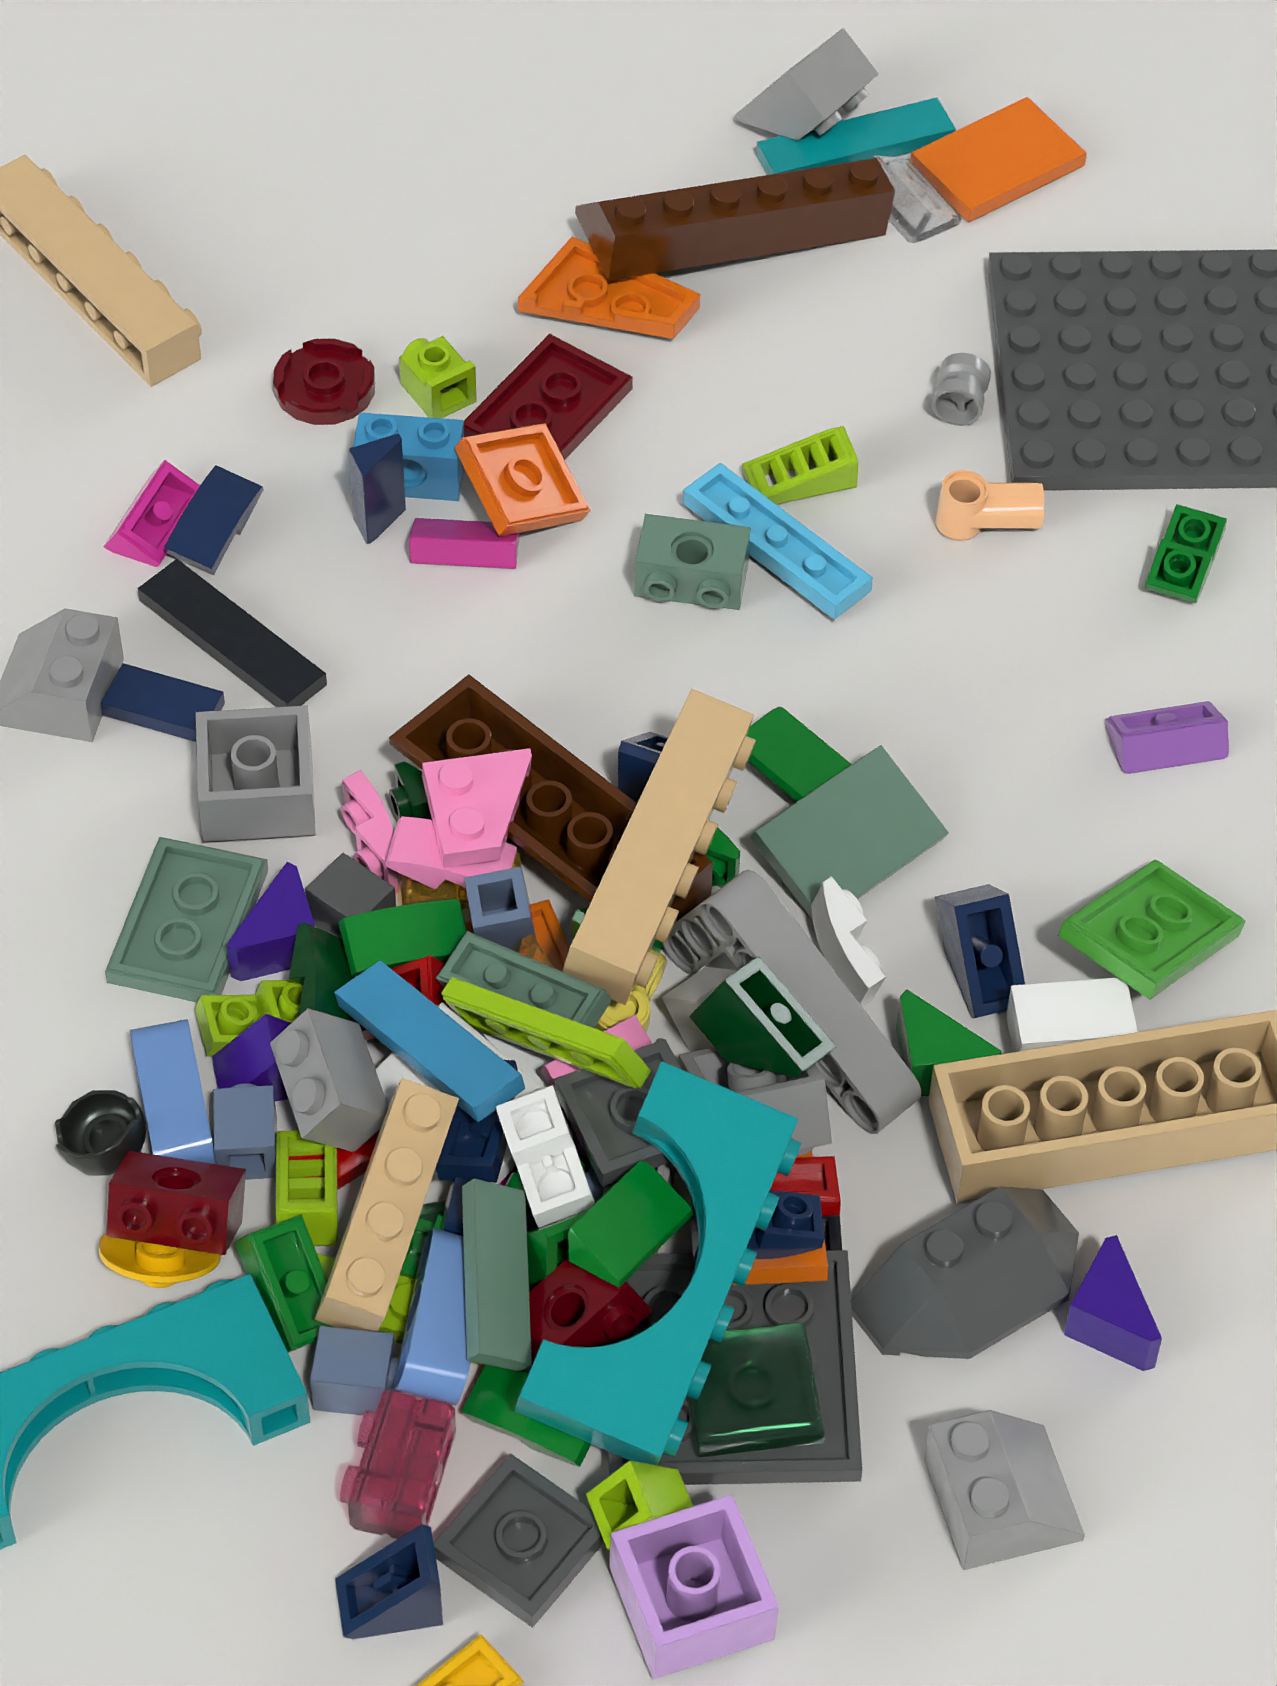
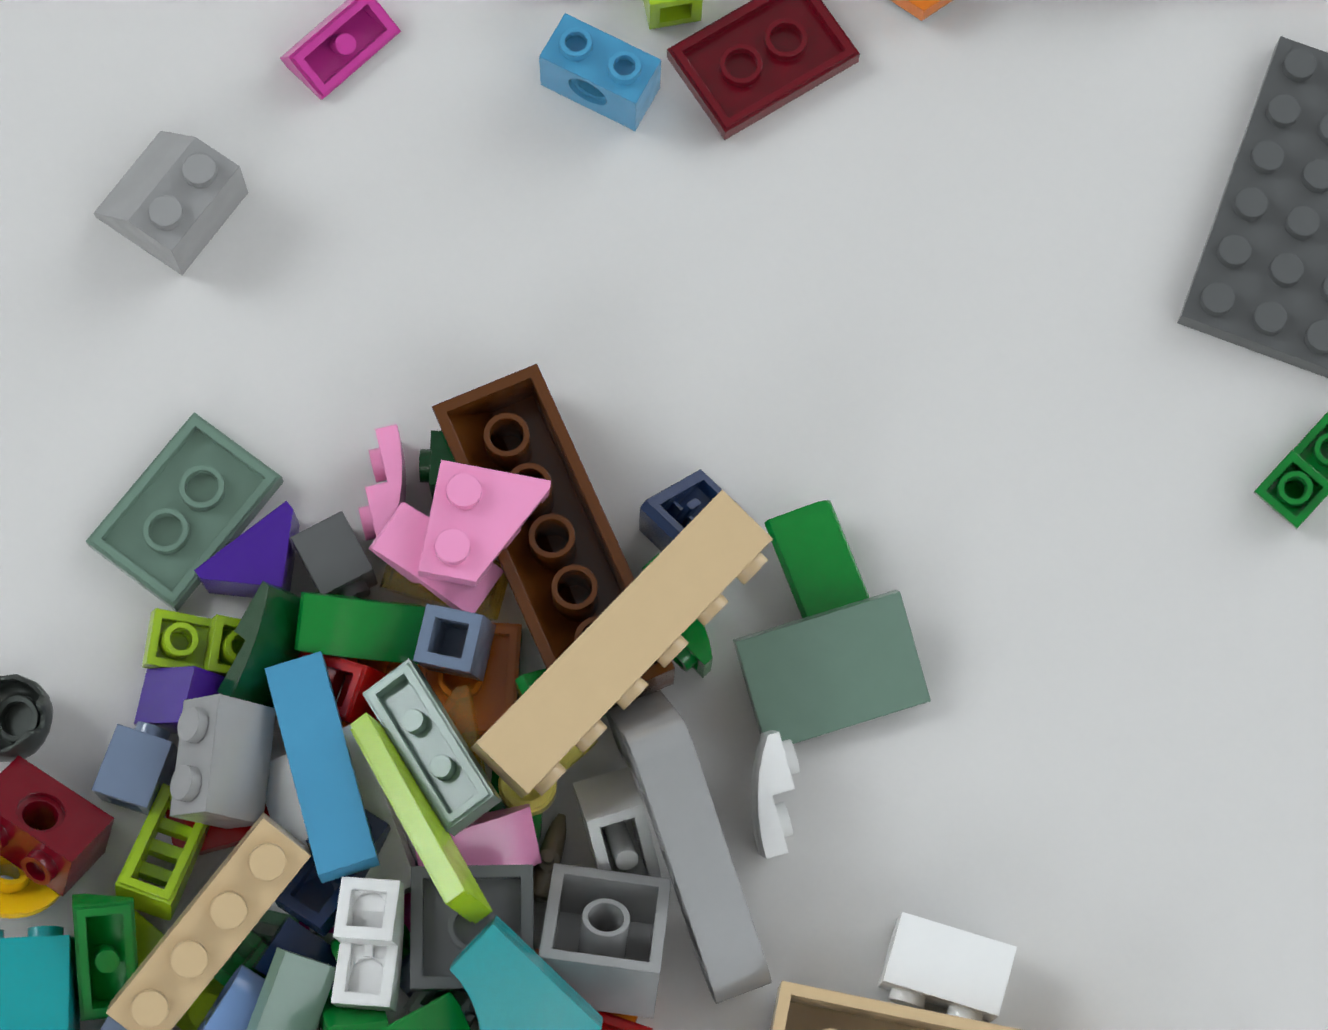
camera: 20 degrees right, 20 degrees up
dark blue tile [101,663,225,742] -> none
medium blue beam [130,1019,216,1164] -> none
black tile [138,559,327,707] -> none
dark blue slope [164,465,264,575] -> none
light grey brick [196,705,316,842] -> none
dark blue slope [349,434,406,544] -> none
dark pink slope [409,518,520,569] -> none
orange tile [454,423,591,537] -> none
sand green brick [634,514,751,610] -> none
medium azure plate [683,462,873,620] -> none
dark green slope [689,956,837,1078] -> none
lime slope [742,426,859,504] -> none
green slope [896,989,1002,1096] -> none
light grey wheel [931,352,991,426] -> none
light nougat piece [935,470,1044,540] -> none
dark blue slope [935,884,1025,1018] -> none
bright green tile [1058,859,1246,1000] -> none
medium lavender slope [1106,701,1229,774] -> none

